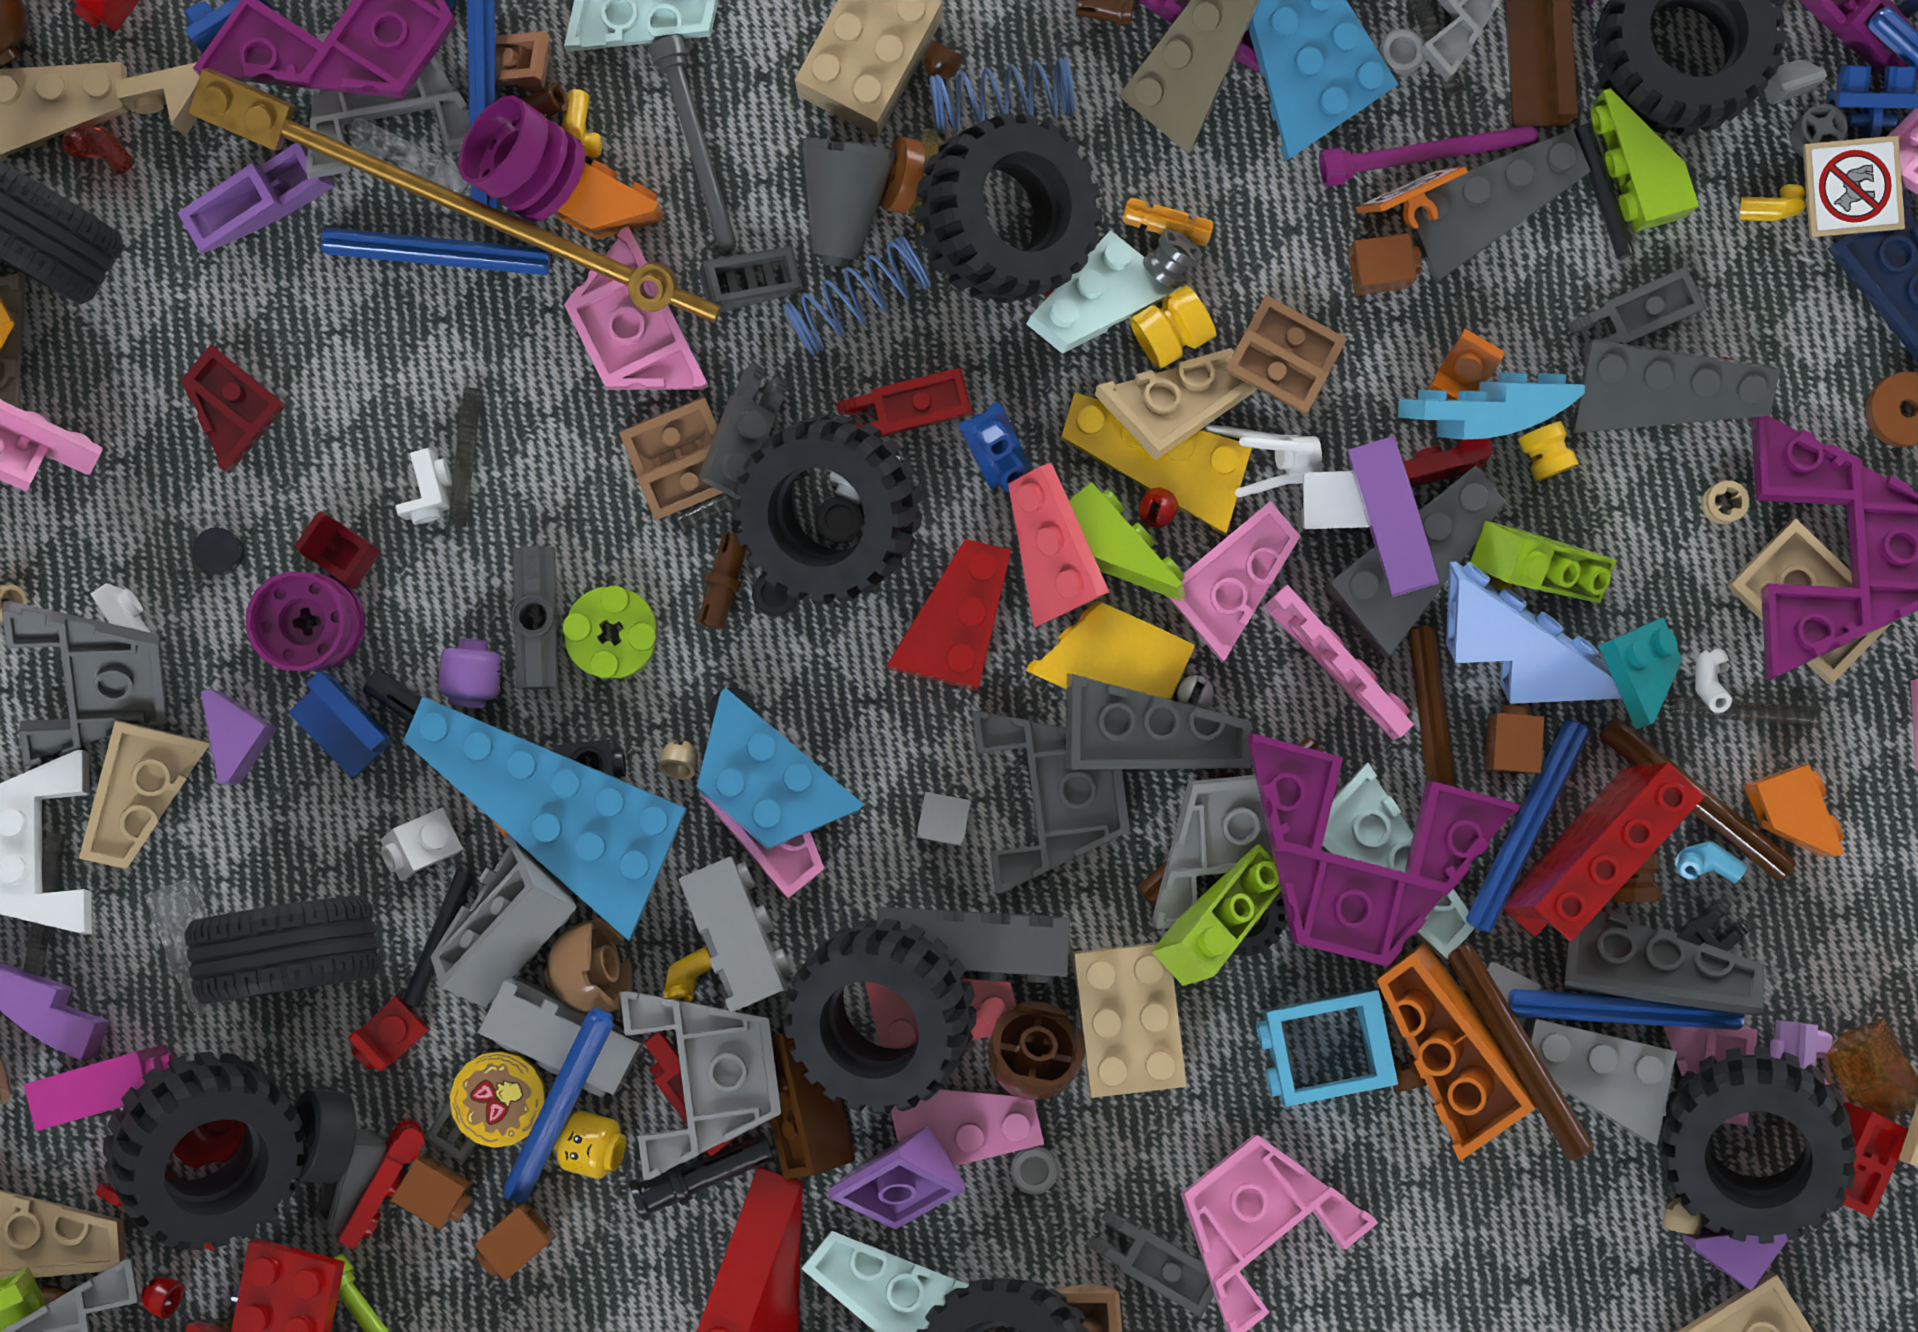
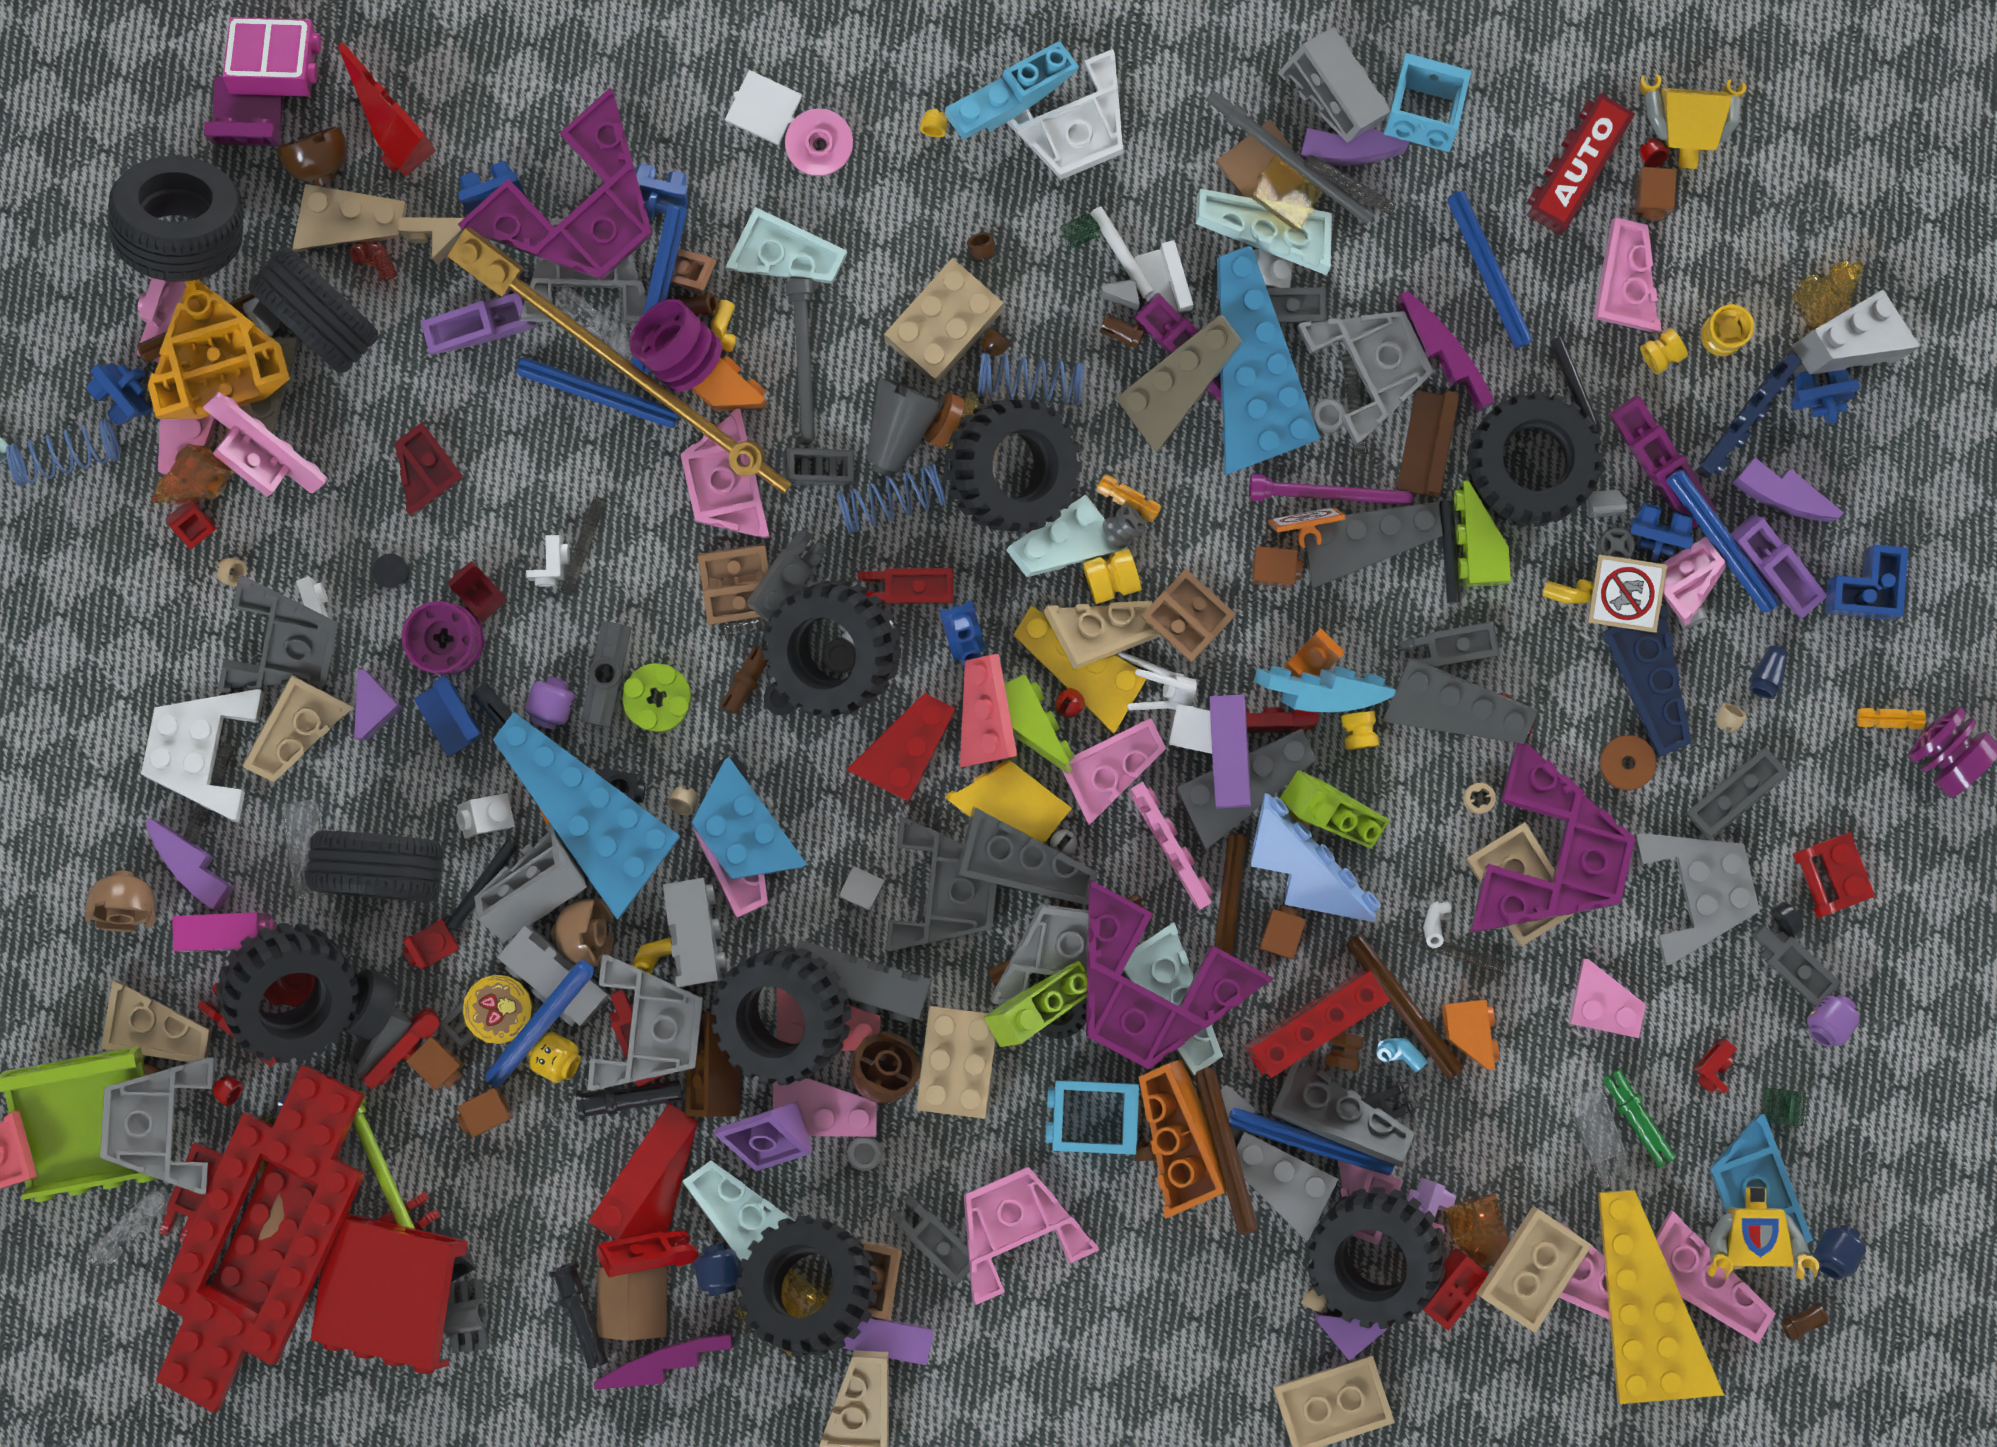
camera: 15 degrees right, 0 degrees up
blue axle [1466,720,1590,932] -> none
teal wing [1599,617,1682,730] -> none

